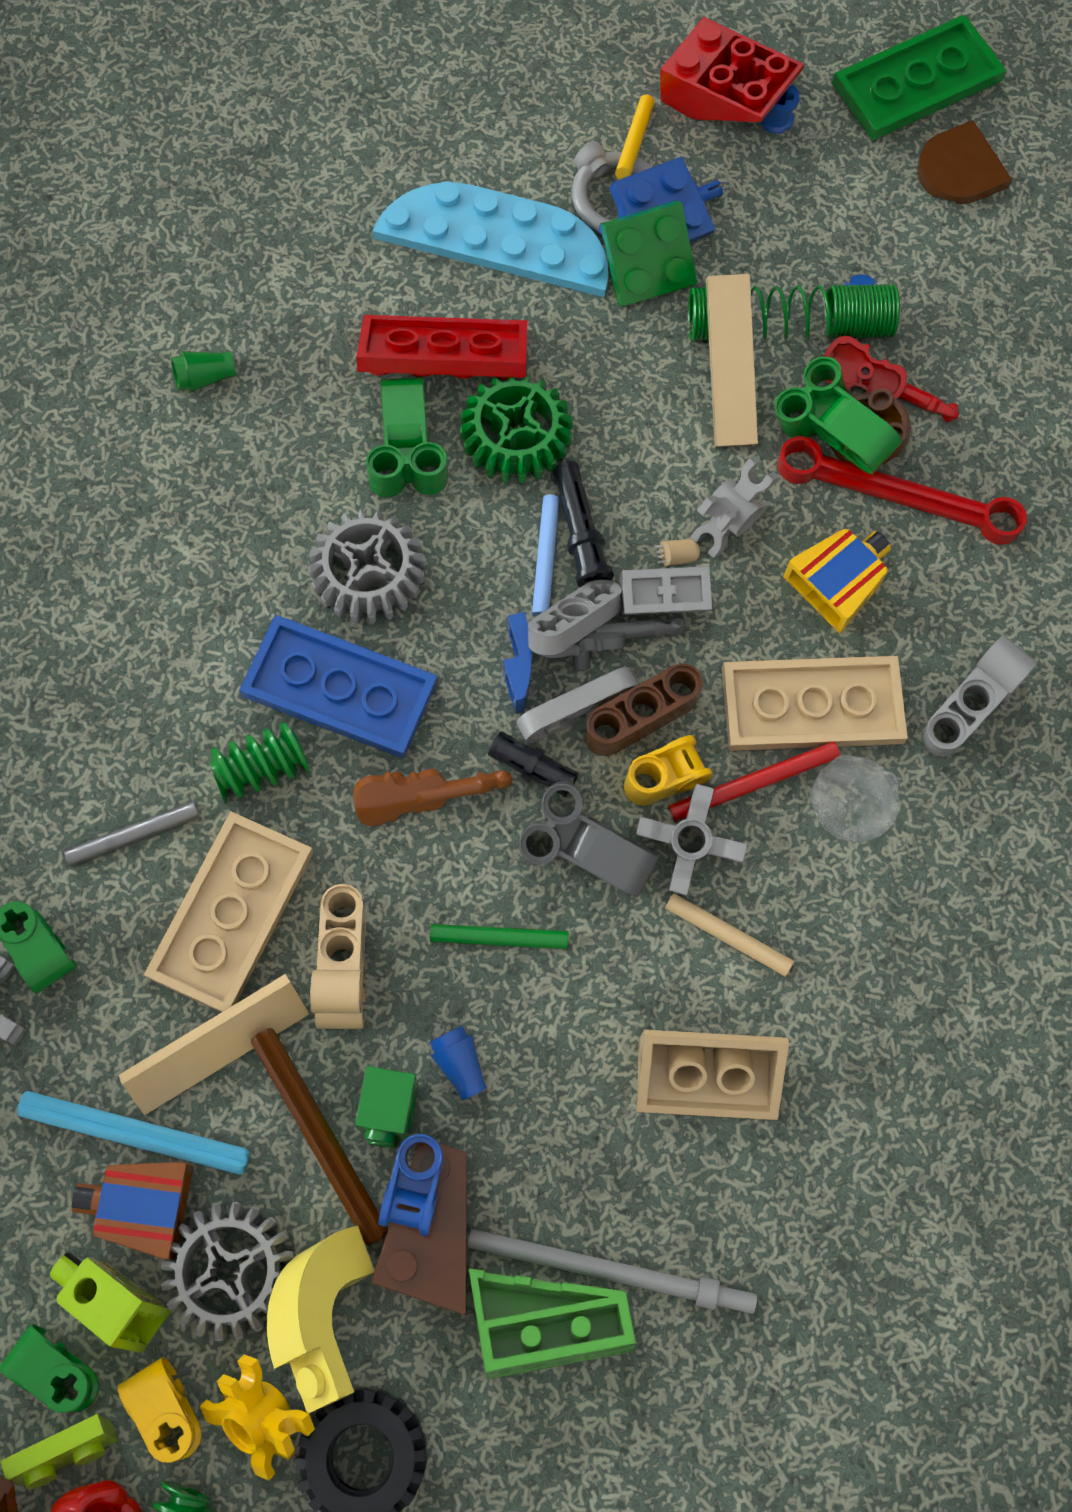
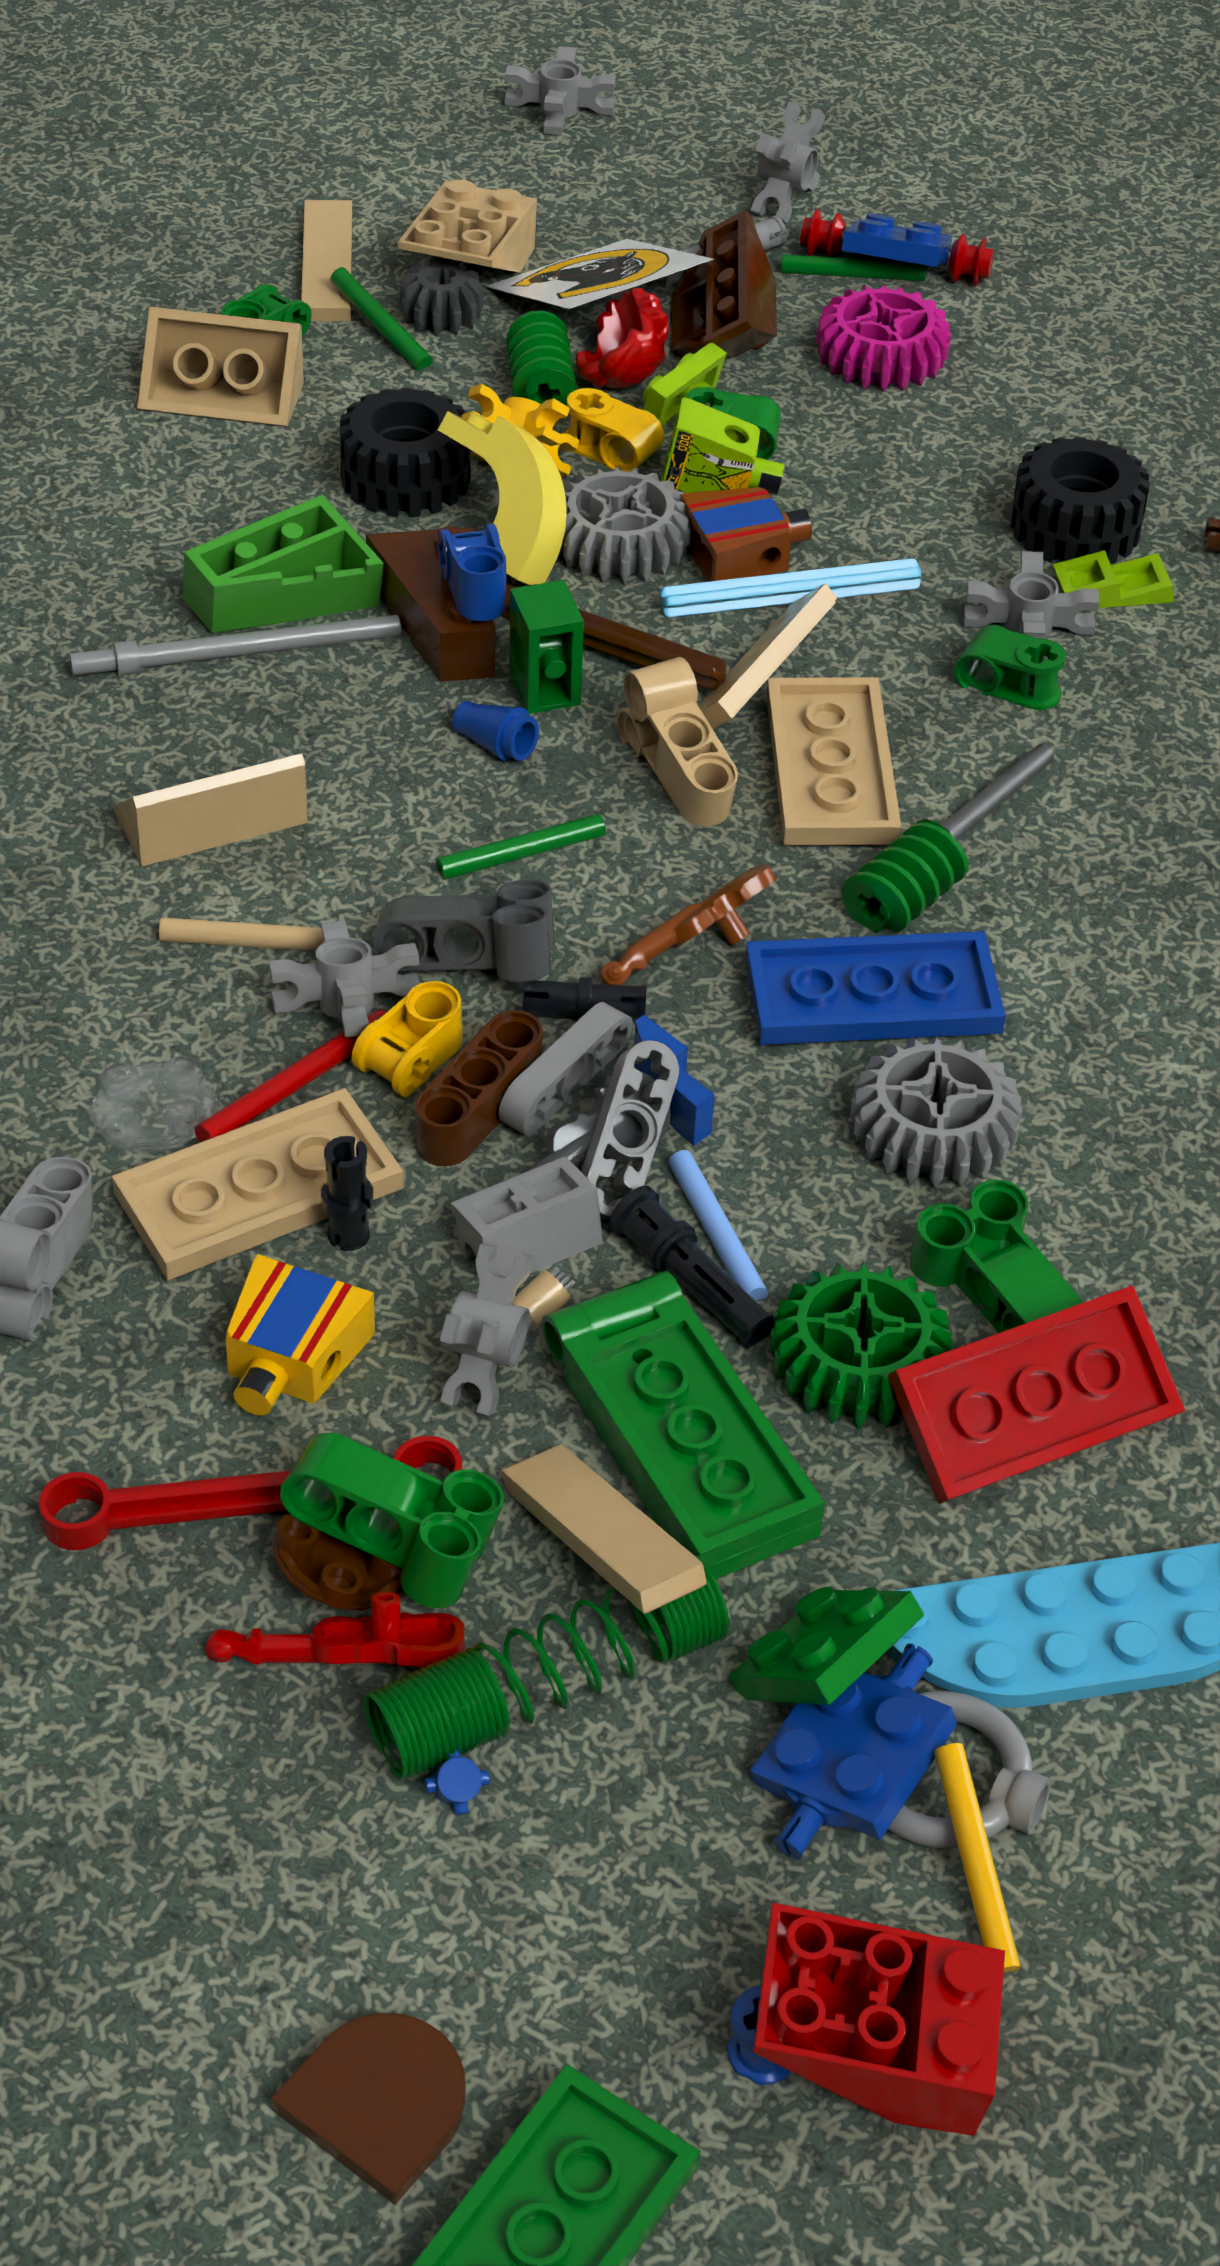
camera: 155 degrees right, 25 degrees down
none -> black pin [321,1136,373,1251]
none -> green hinge [542,1270,825,1579]

